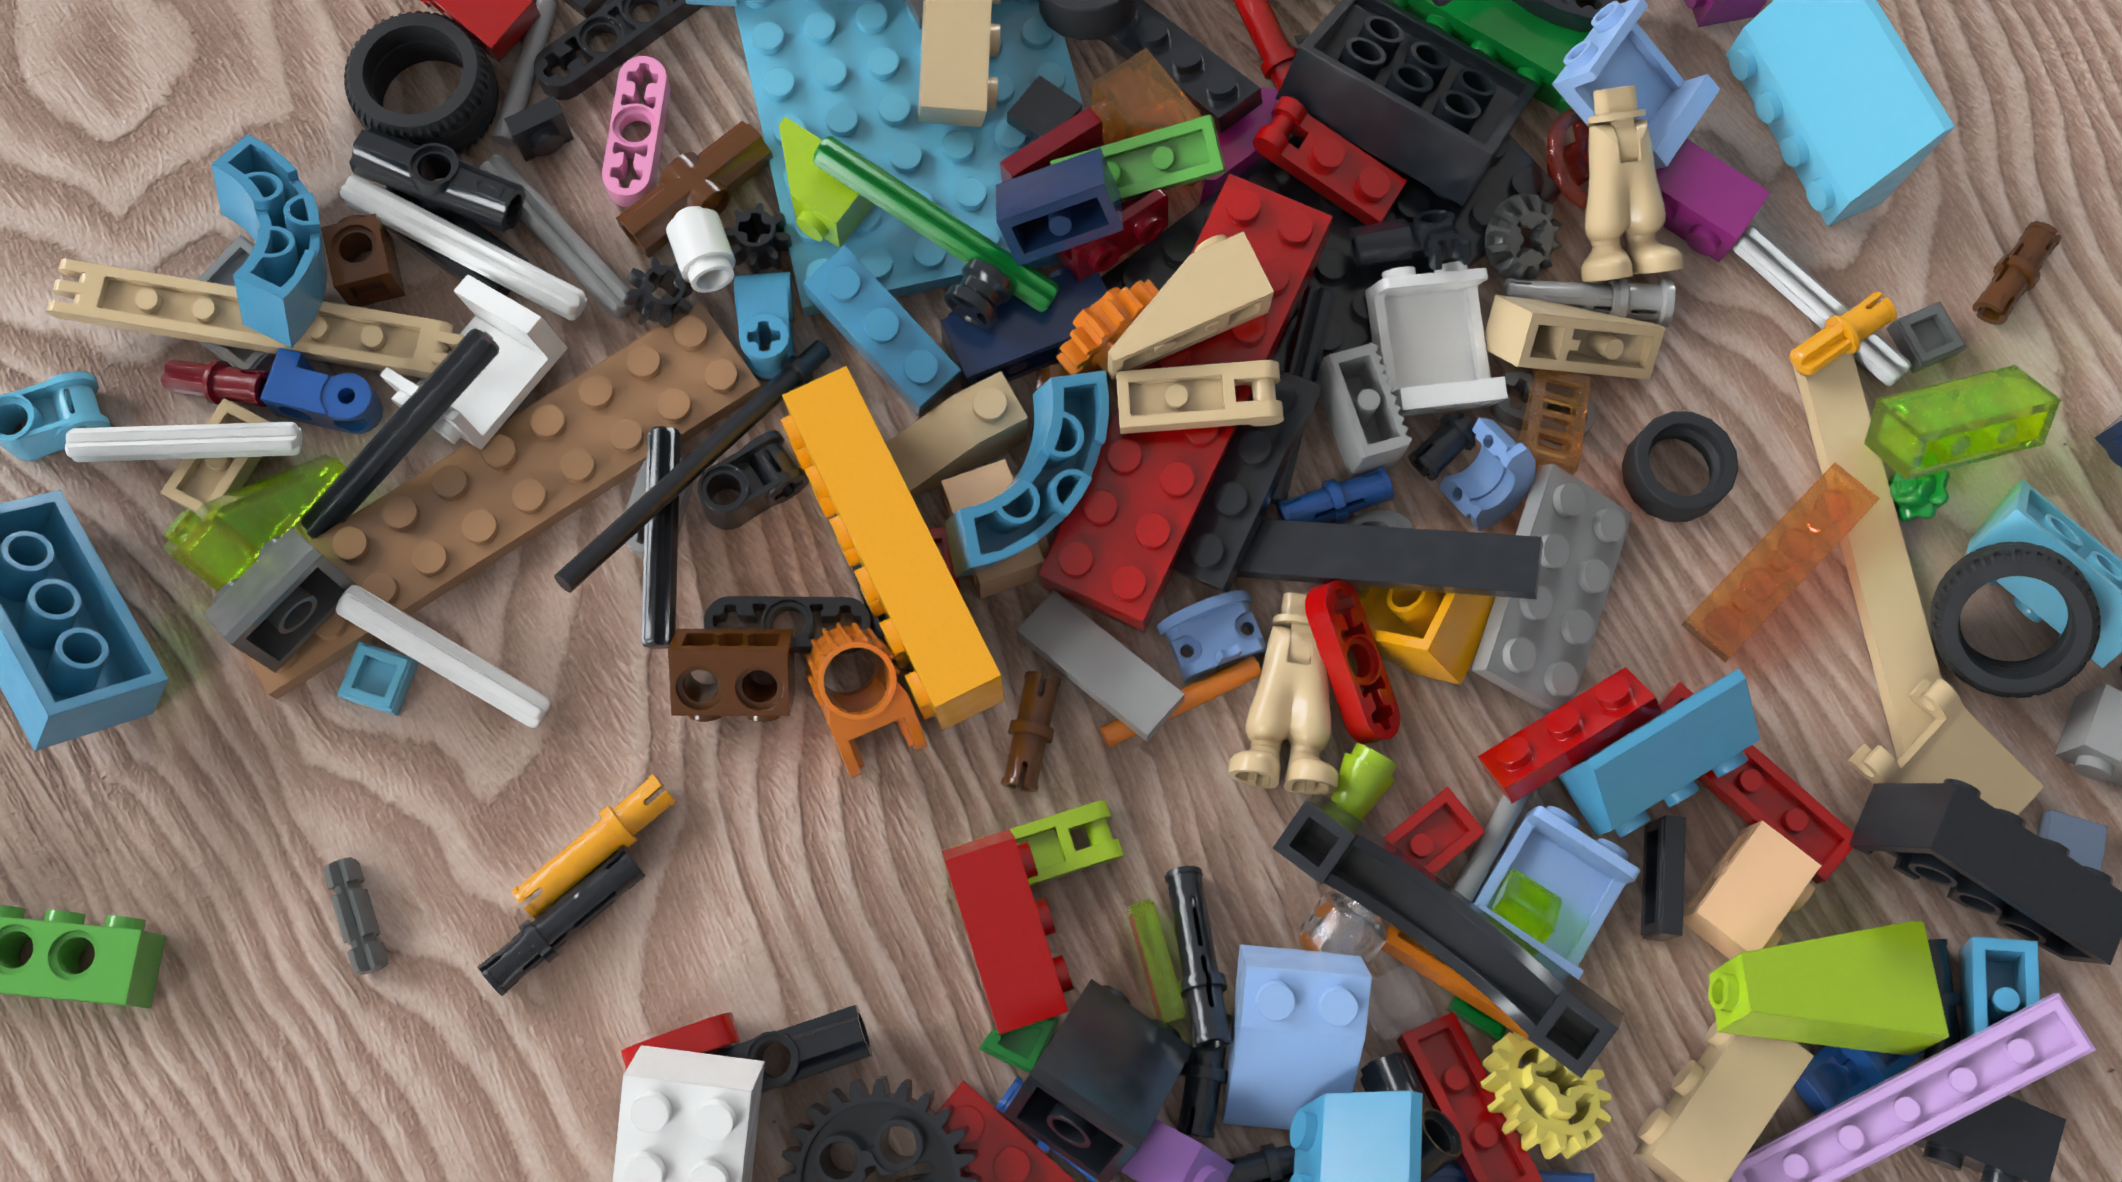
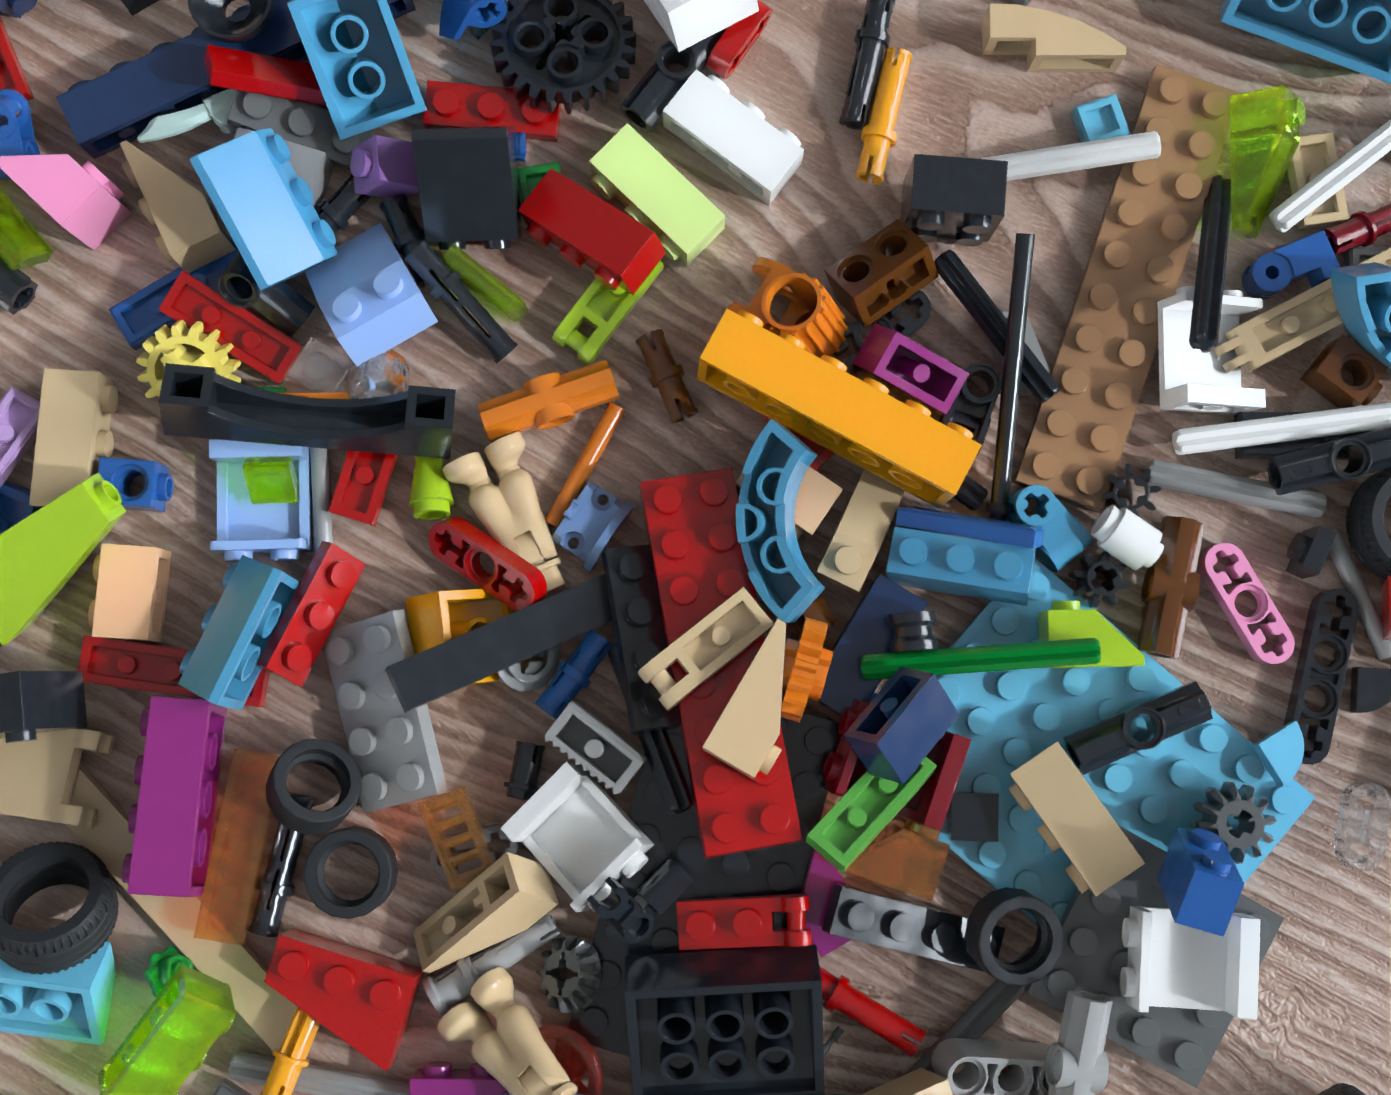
camera: 150 degrees right, 10 degrees up
dark grey slope [204,527,357,673] -> none
light grey tile [1016,590,1185,742] -> none
medium blue piece [1439,418,1536,531] -> none
black tile [1641,815,1686,941] -> none
none -> blue brick [98,457,174,512]
none -> magenta brick [122,696,227,897]
none -> black pin [248,792,315,938]
none -> red wedge [264,928,424,1072]
none -> black tyre [265,739,362,835]
none -> orange piece [477,360,620,443]
none -> yellowish green brick [589,123,725,266]
none -> white brick [663,69,804,205]
none -> magenta brick [853,323,969,414]
none -> blue tile [895,506,1044,548]
none -> black brick [900,154,1008,246]
none -> tan slope [982,3,1126,72]
none -> black piece [1064,681,1213,775]

